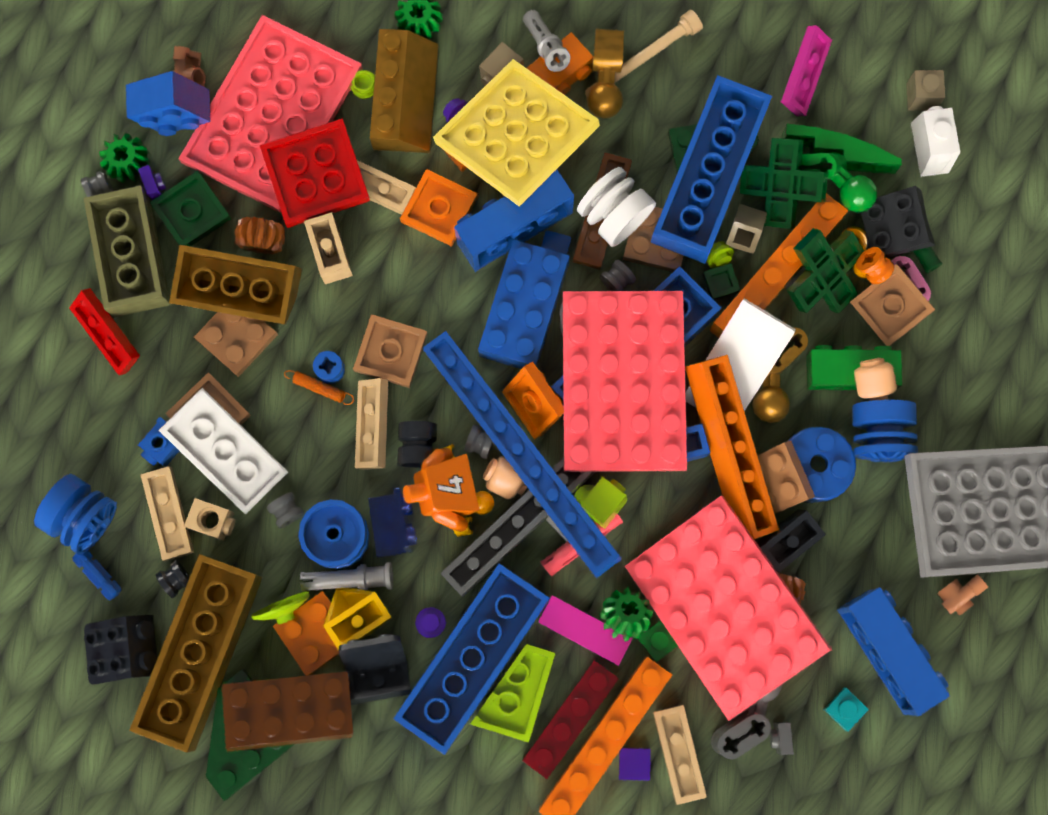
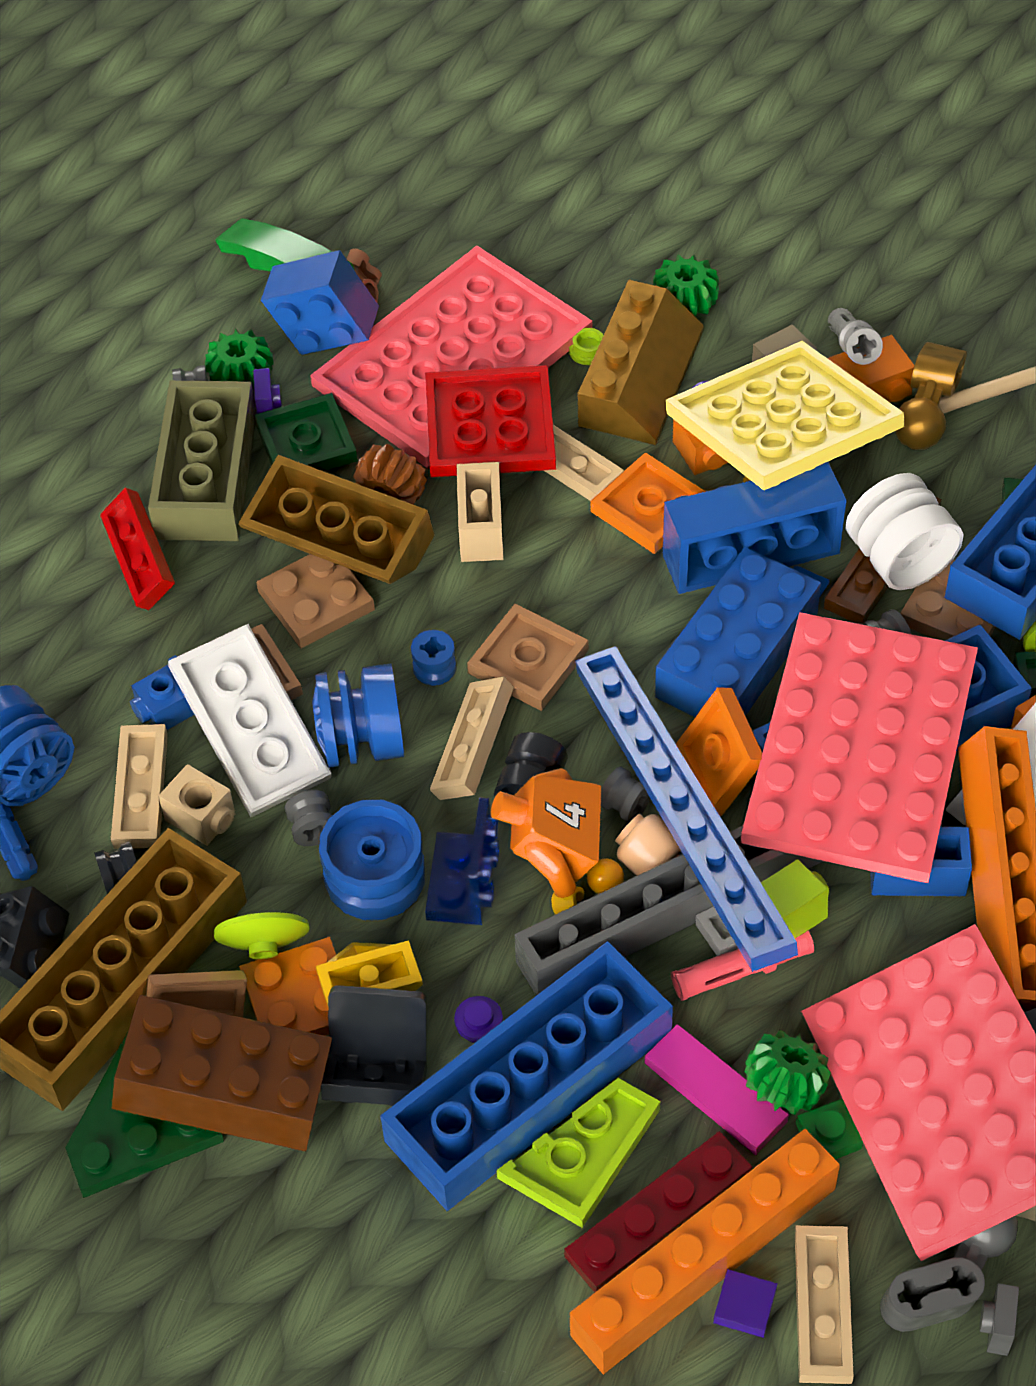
camera: 15 degrees right, 25 degrees down
orange piece [284,370,354,405] -> none
light grey pin [300,562,394,592] -> none
none -> medium nougat tile [146,970,247,1018]
none -> slope [215,218,355,271]
none -> blue wheel [312,663,404,768]

